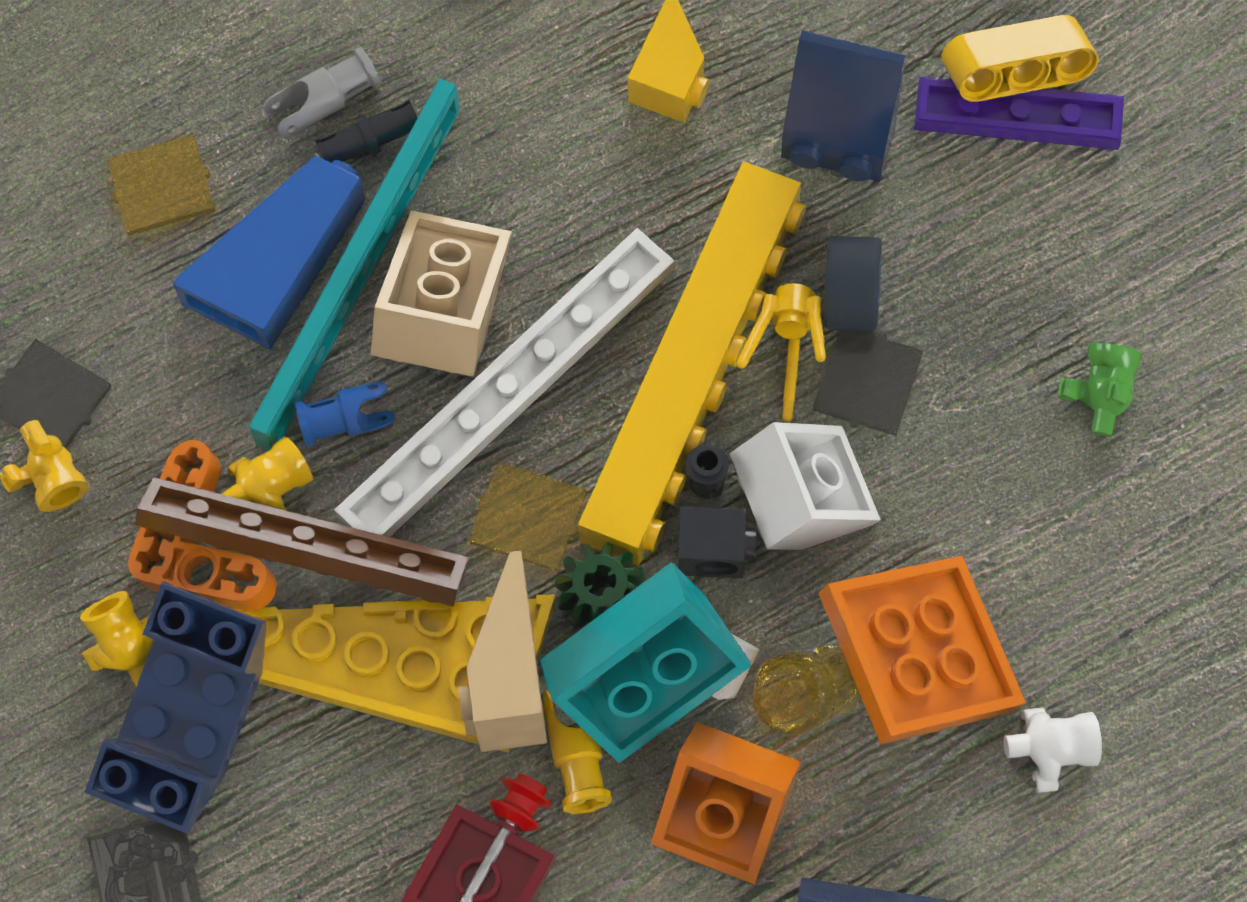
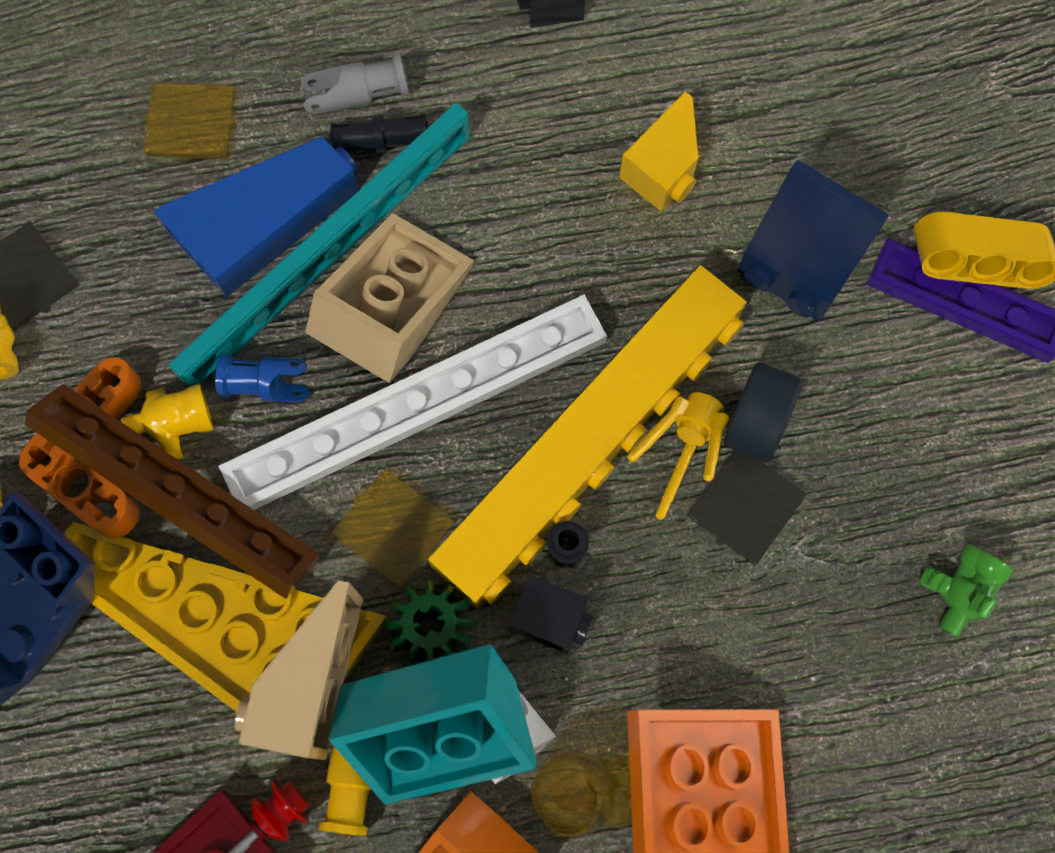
camera: 15 degrees right, 5 degrees up
white slope [729,422,881,550] -> none

